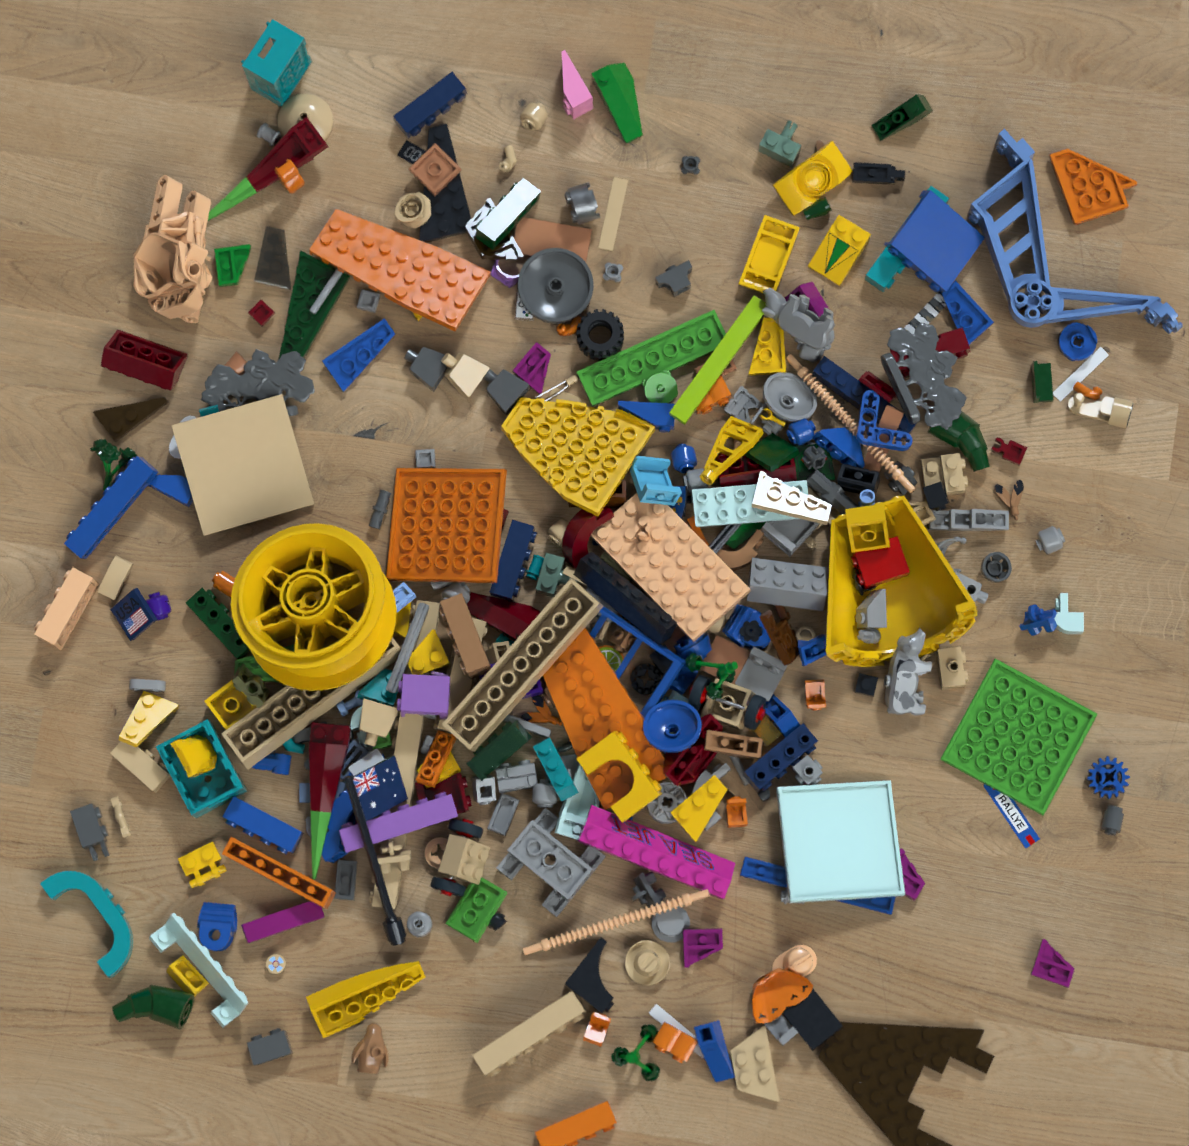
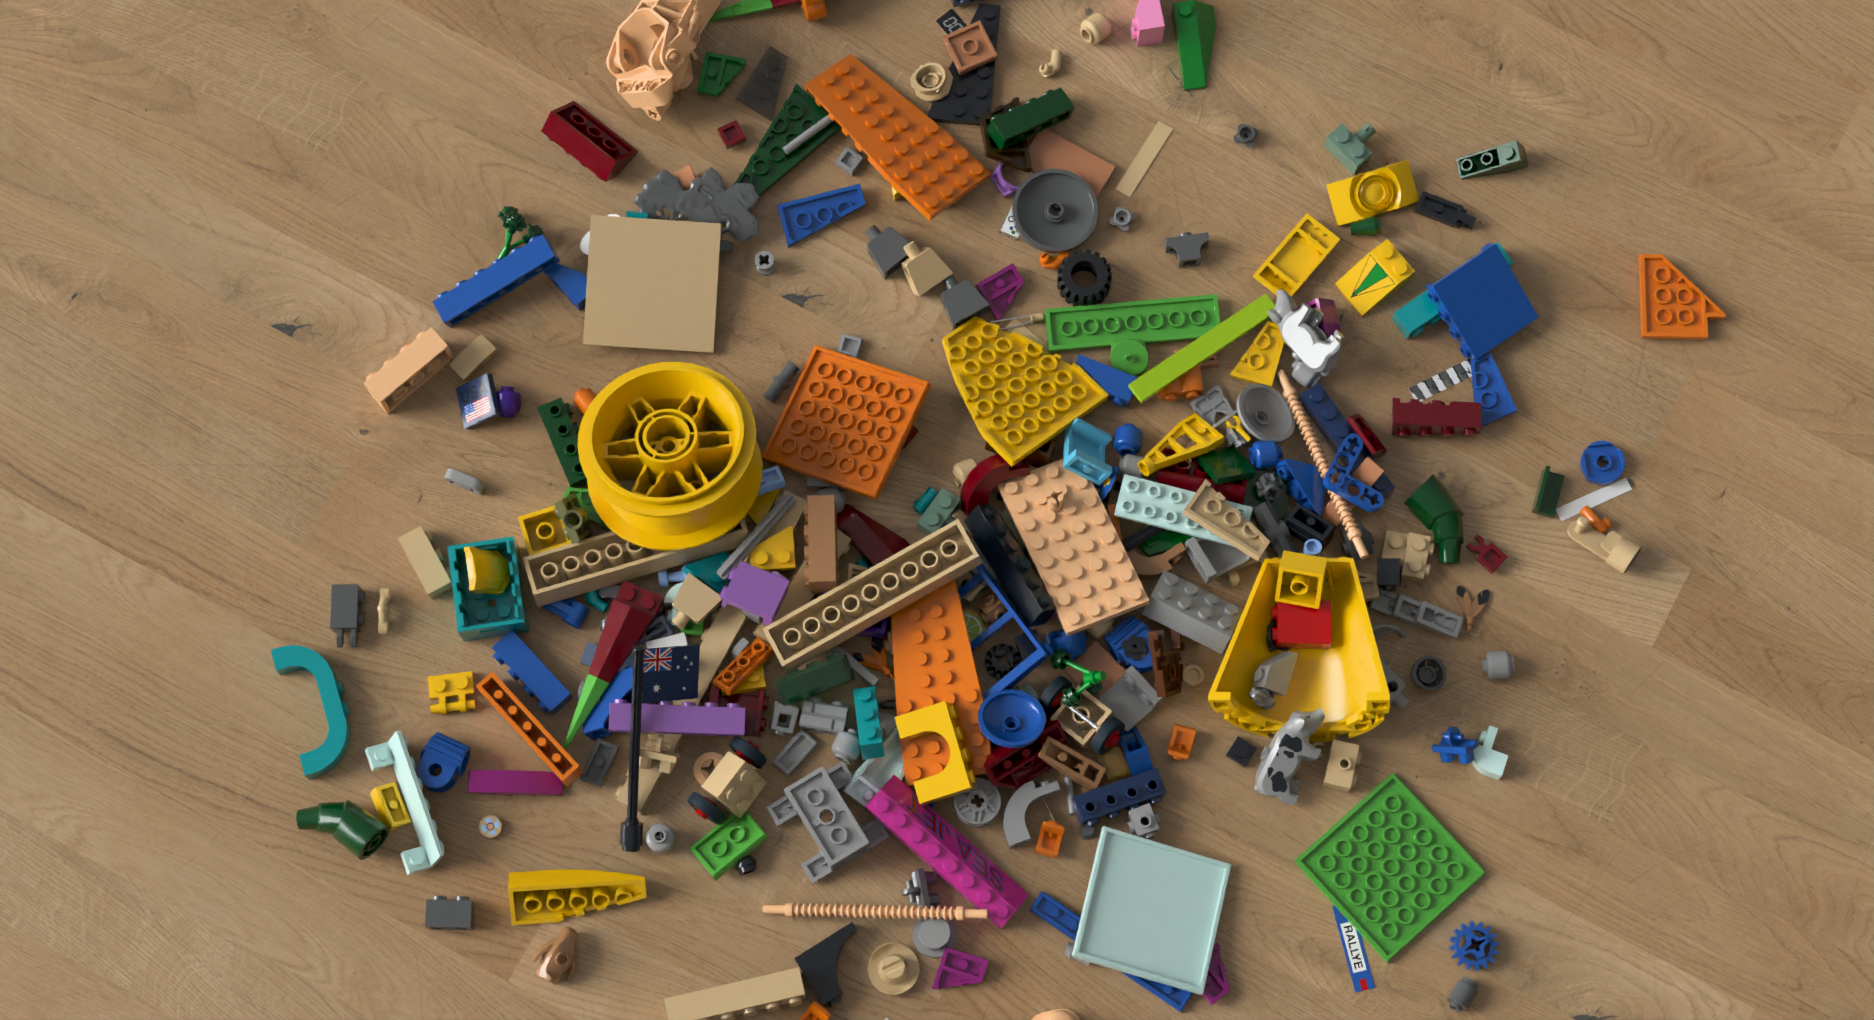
camera: 15 degrees right, 5 degrees down
dark brown wing [93,397,169,442] -> none
yellow wing [119,691,179,748] -> none
dark blue brick [490,520,537,602] -> none
flat silver brick [564,182,600,225] -> none
blue bracket [670,663,698,697] -> none
yellow wing [670,775,727,843] -> none
blue slope [798,634,827,666] -> none
dark grey plant [880,322,966,430] -> none
medium blue piece [968,128,1183,334] -> none
none -> light grey bush [755,251,775,276]

